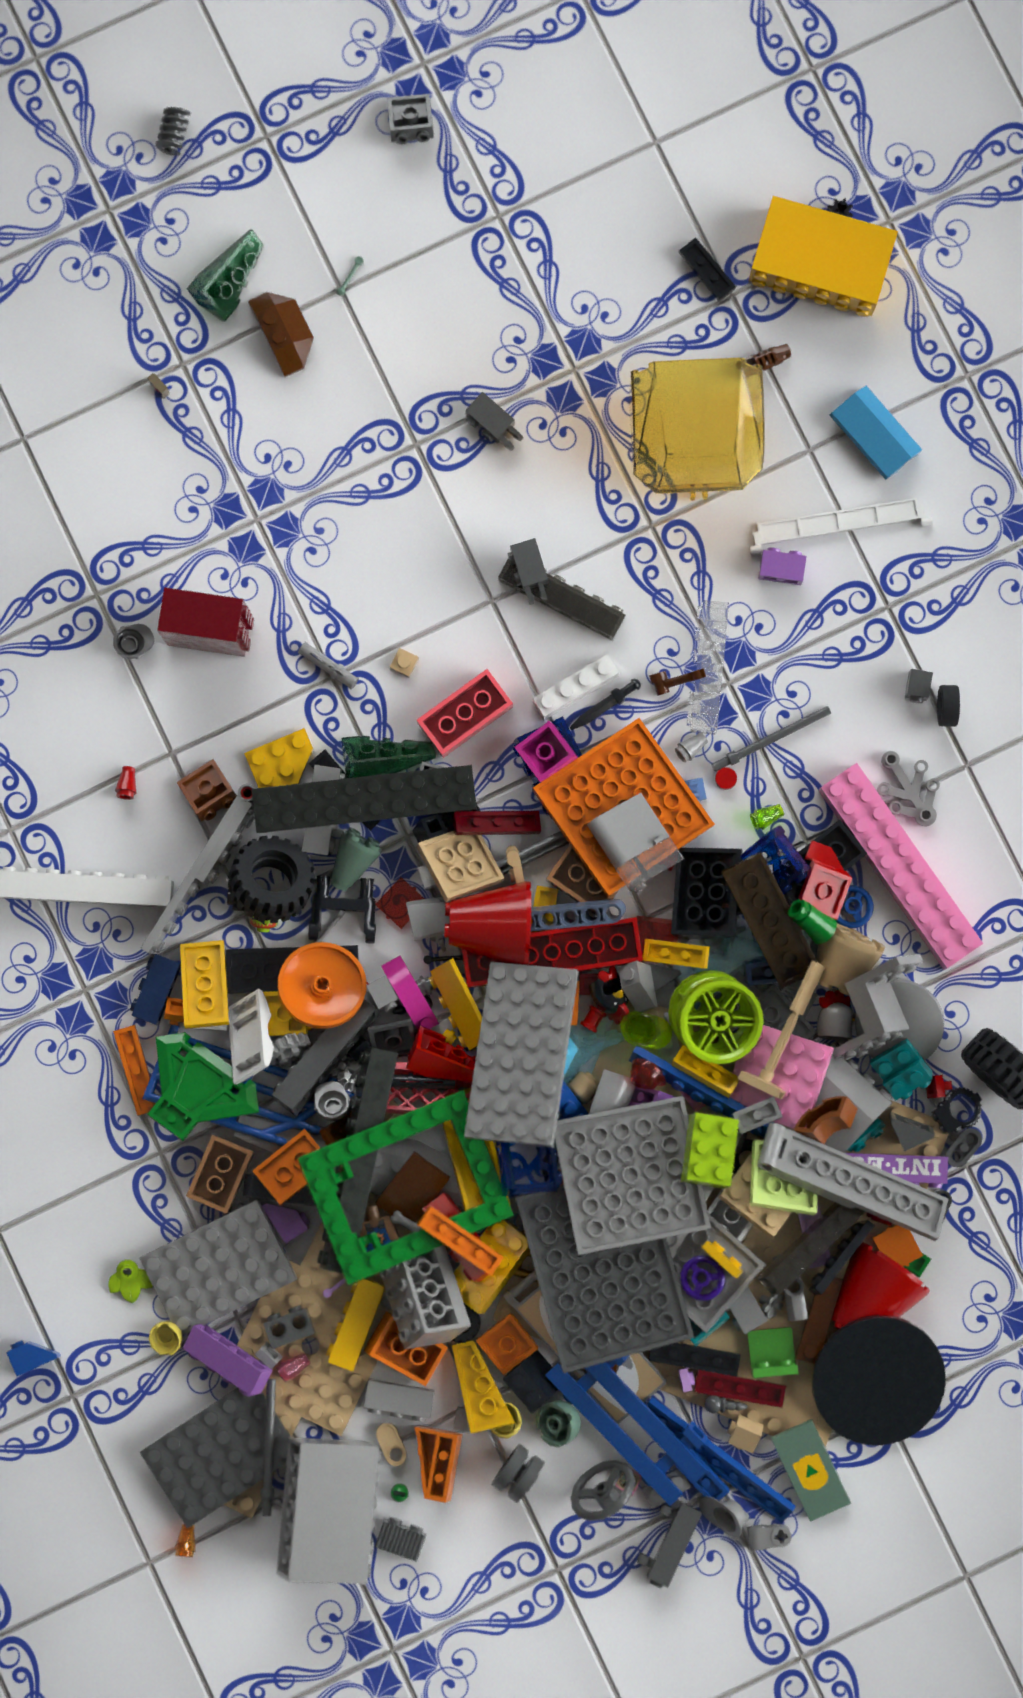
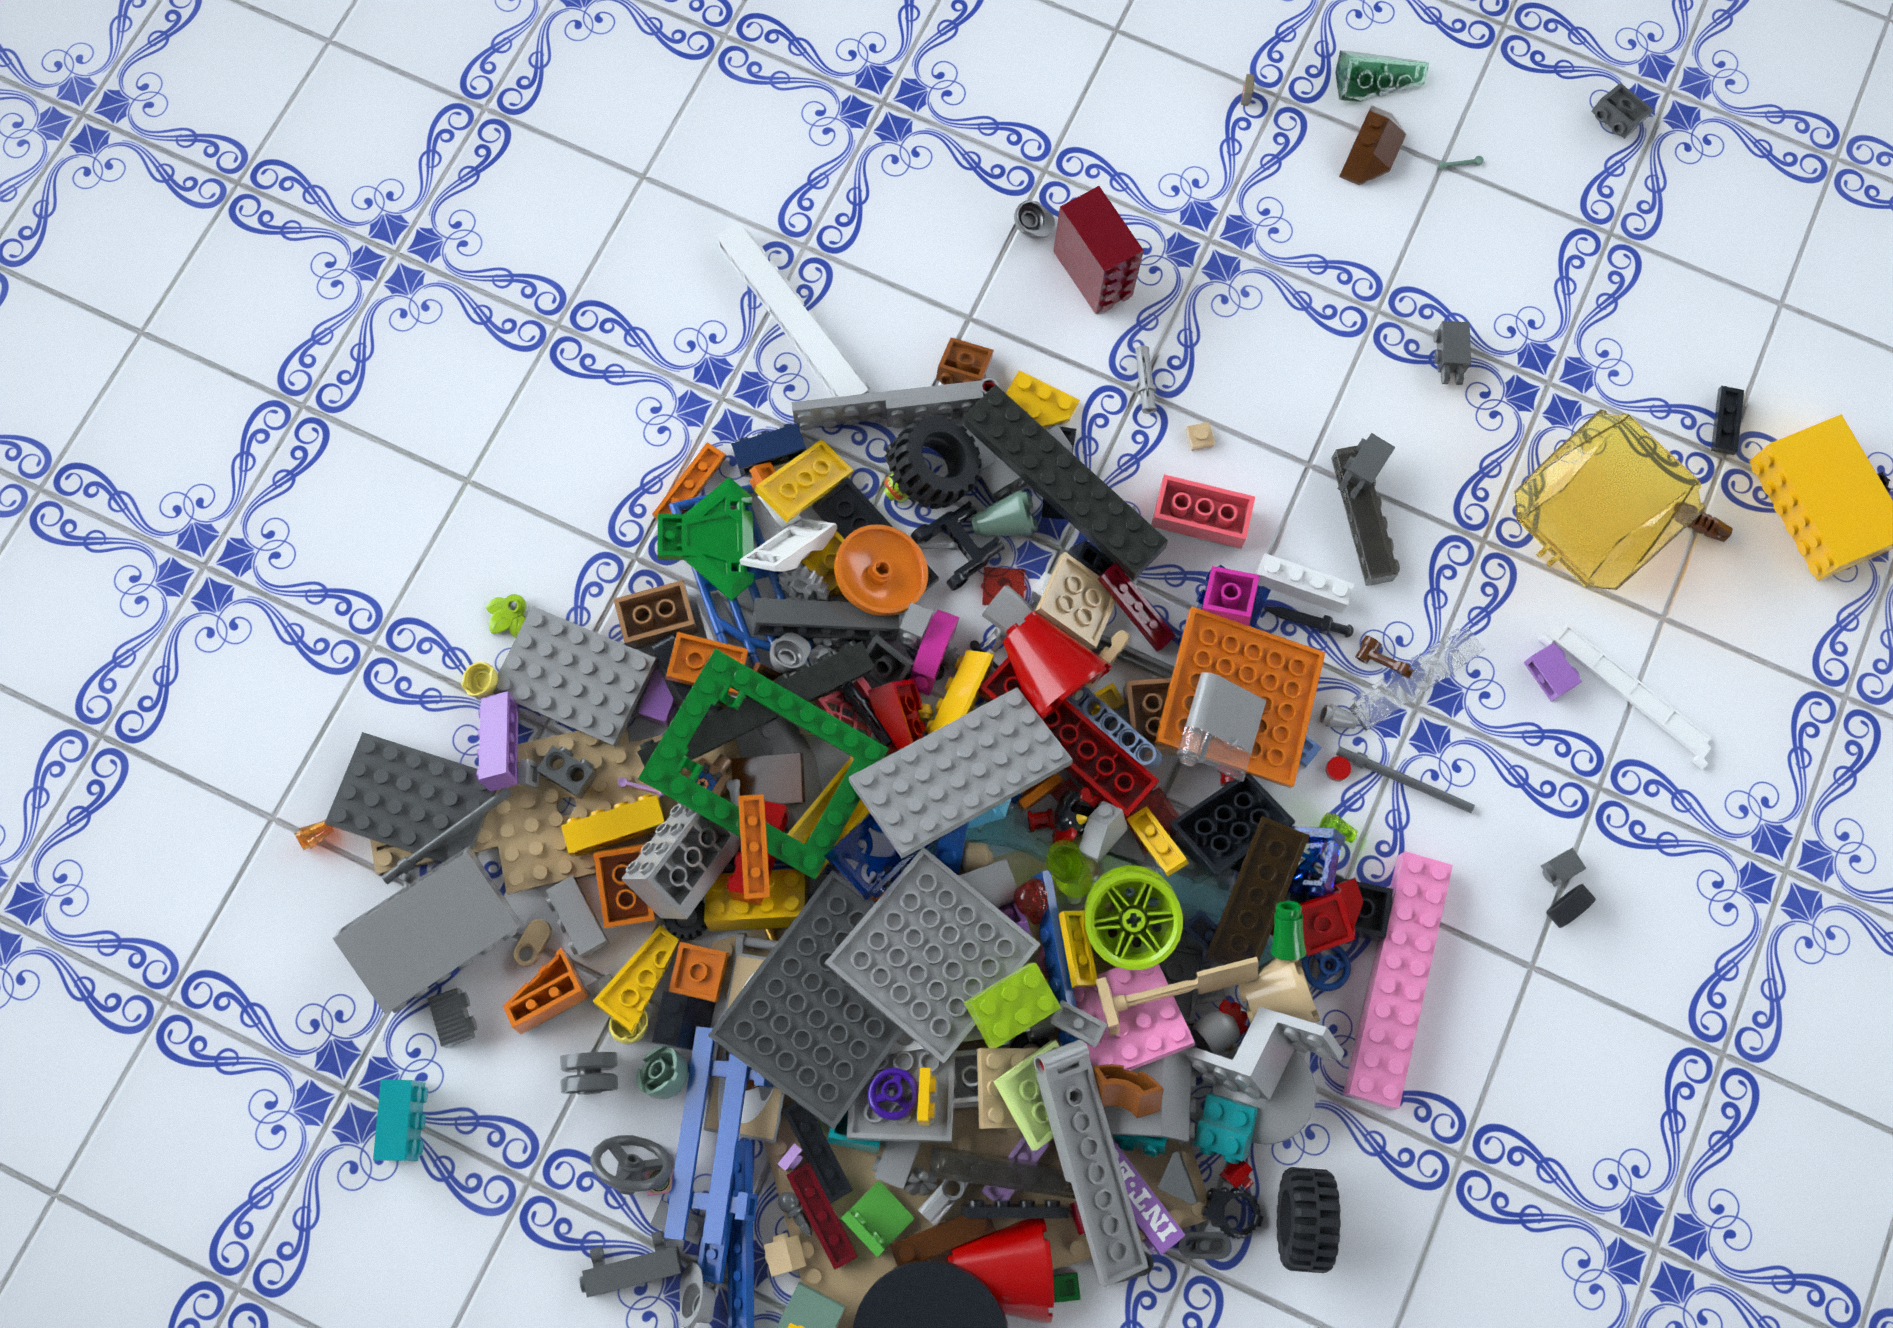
camera: 45 degrees right, 10 degrees down
blue slope [6,1340,61,1377] -> none
red cone [115,766,137,800] -> none
clear pink cone [276,1352,311,1383] -> none
clear green wedge [341,736,436,778] -> none
green hinge [391,1483,409,1502] -> none
dark azure slope [830,386,922,480] -> none
orange piece [872,1225,923,1266] -> none
light grey plant [877,751,940,826] -> none
none -> teal brick [373,1079,428,1161]

